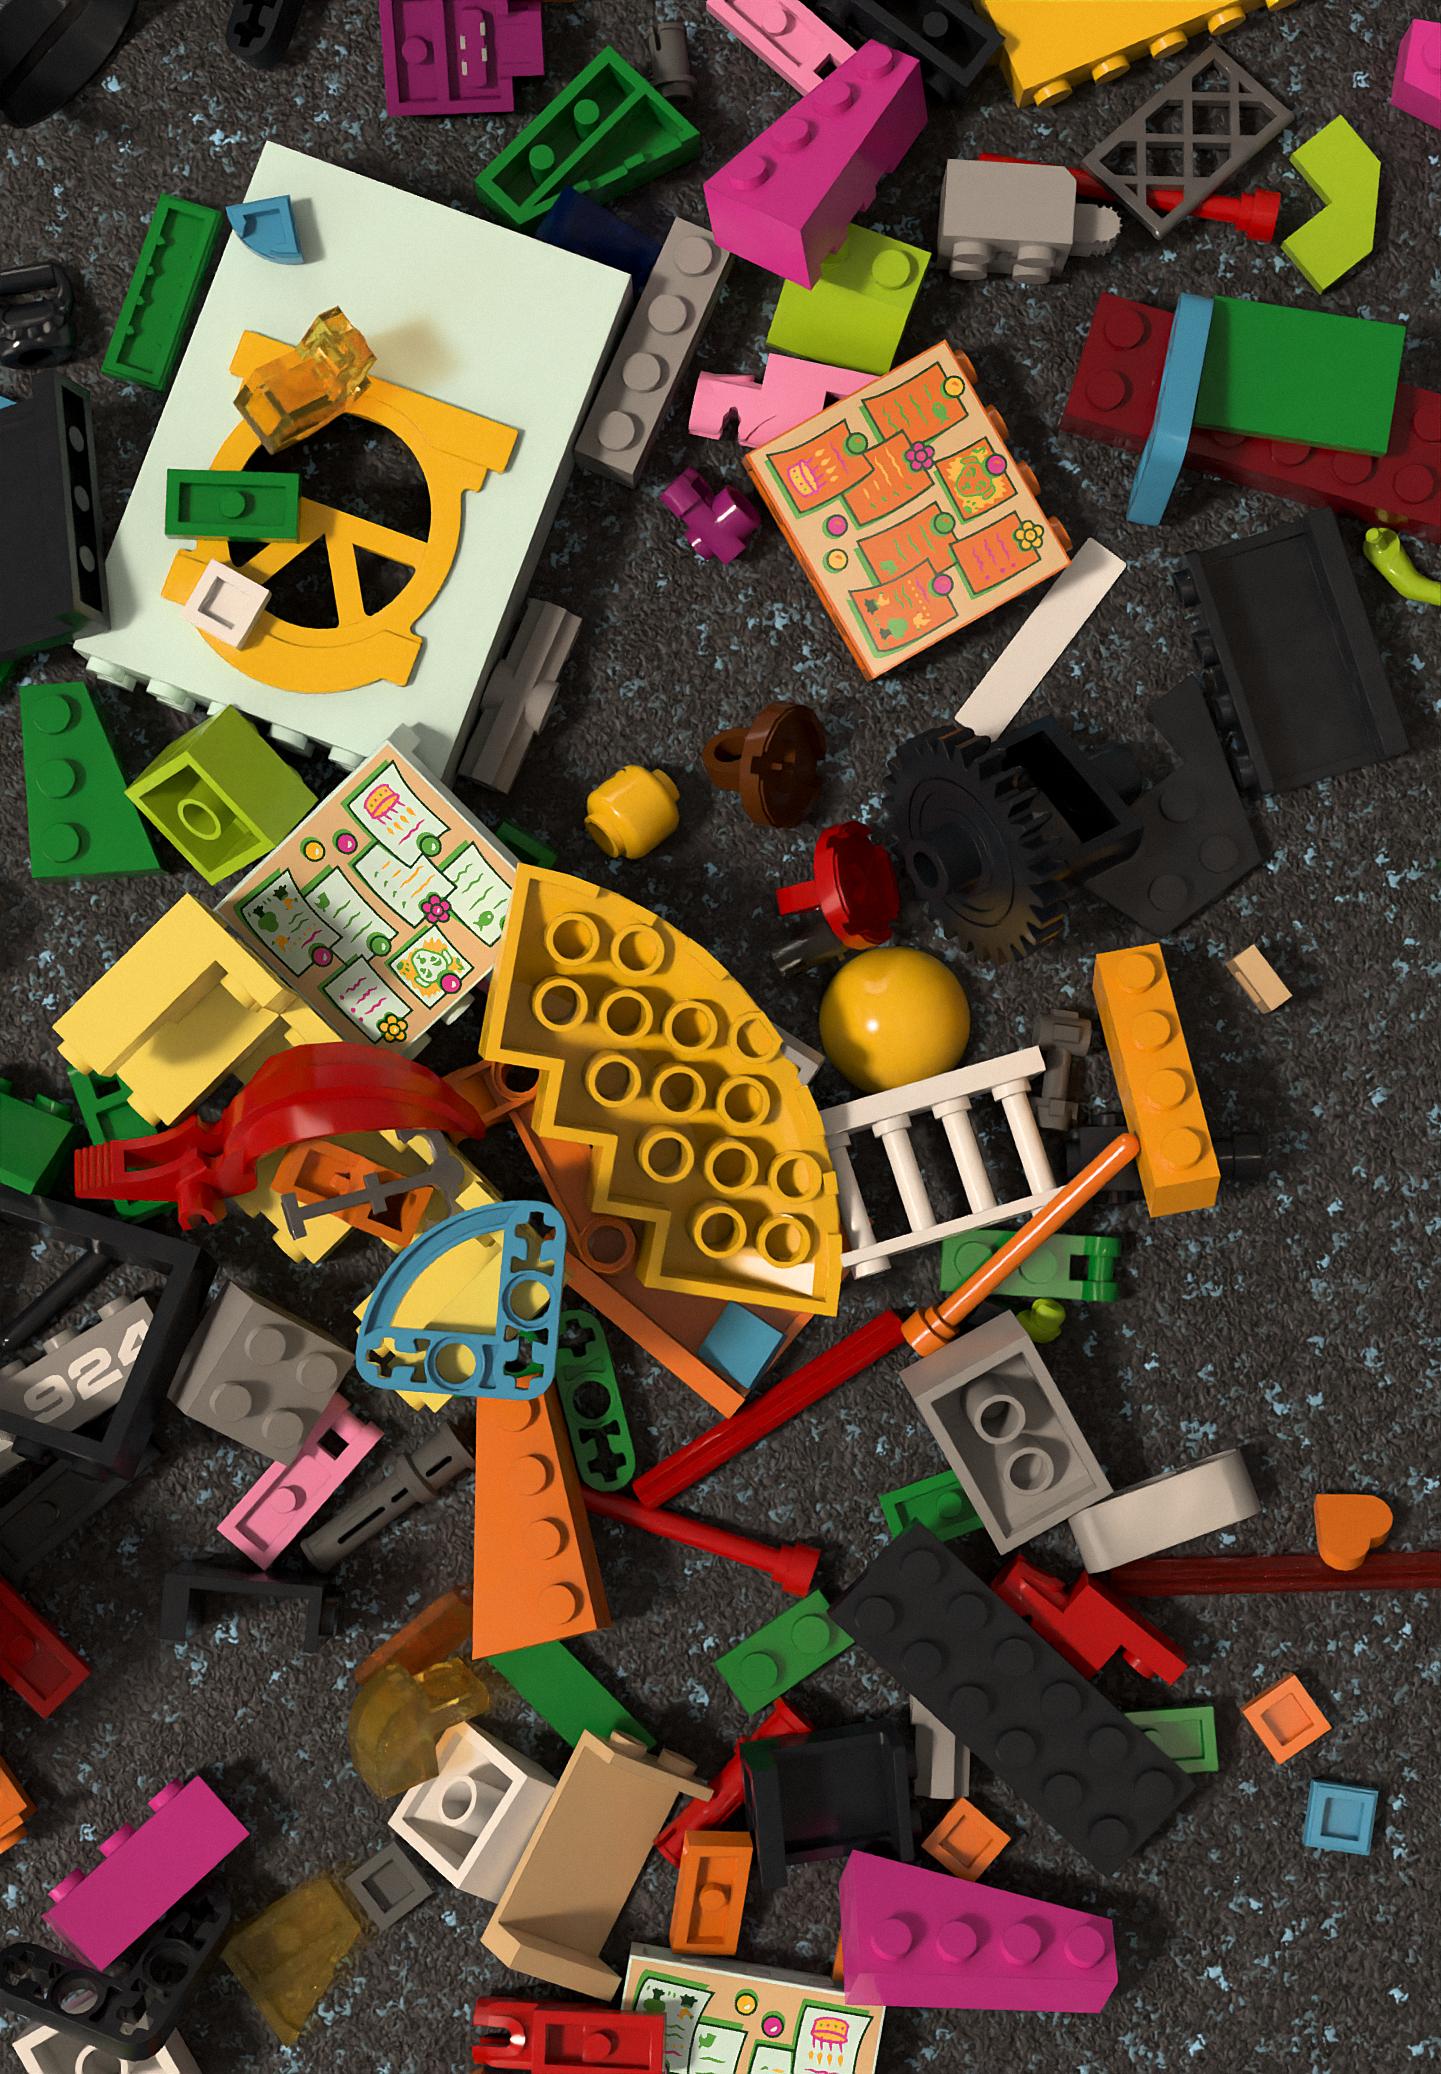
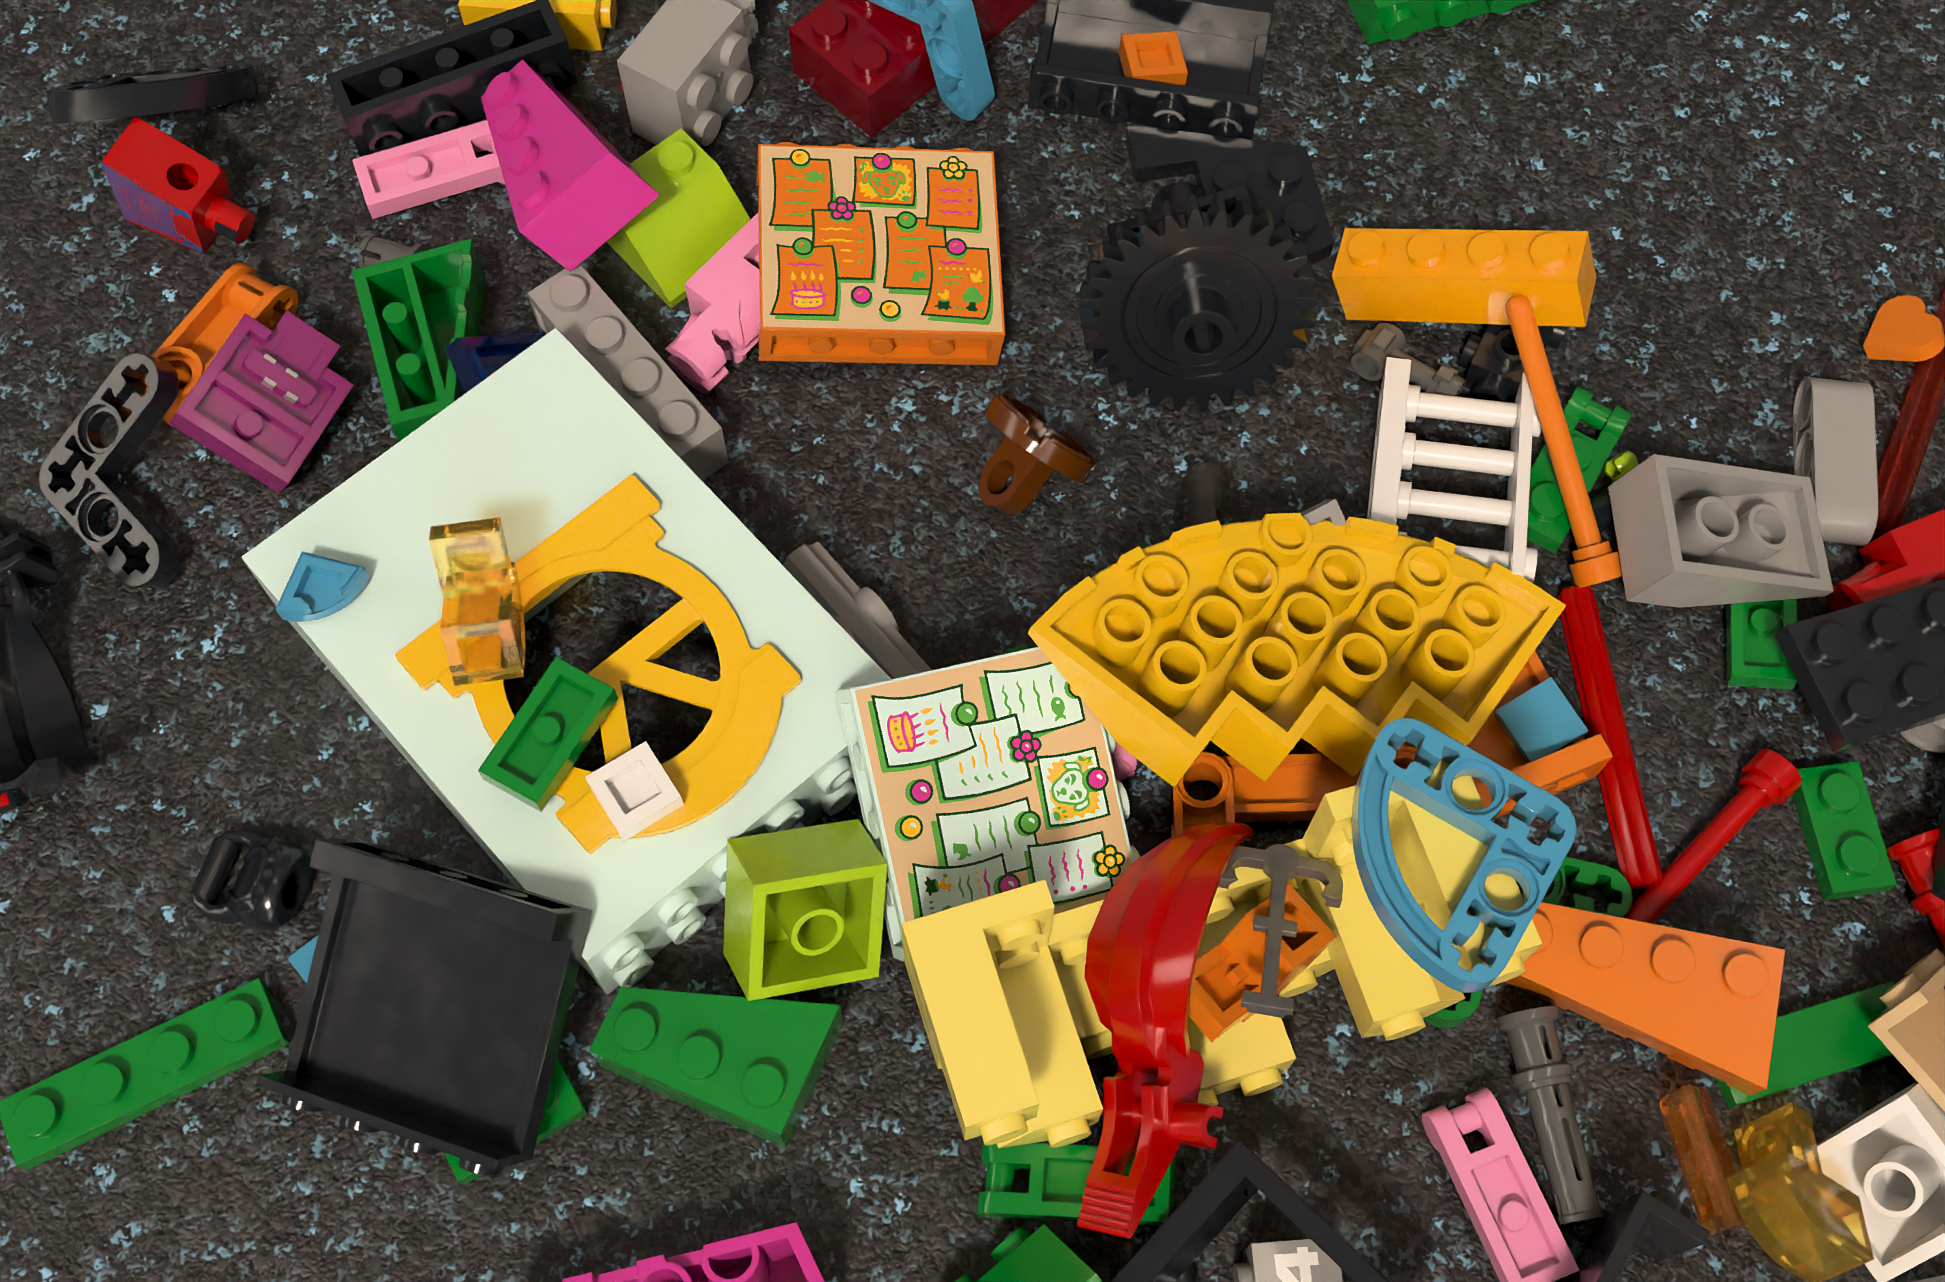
camera: 65 degrees left, 20 degrees down
green plate [101,193,224,395] -> none
light grey brick [167,1279,355,1467] -> none
yellow head [584,764,680,859] -> none
magenta plate [659,465,761,565] -> none
red tile [775,820,900,950] -> none
yellow piece [819,946,971,1095] -> none
white sticker [955,538,1126,742] -> none
tan tile [1225,944,1292,1014] -> none
none -> orange tile [1118,31,1188,86]

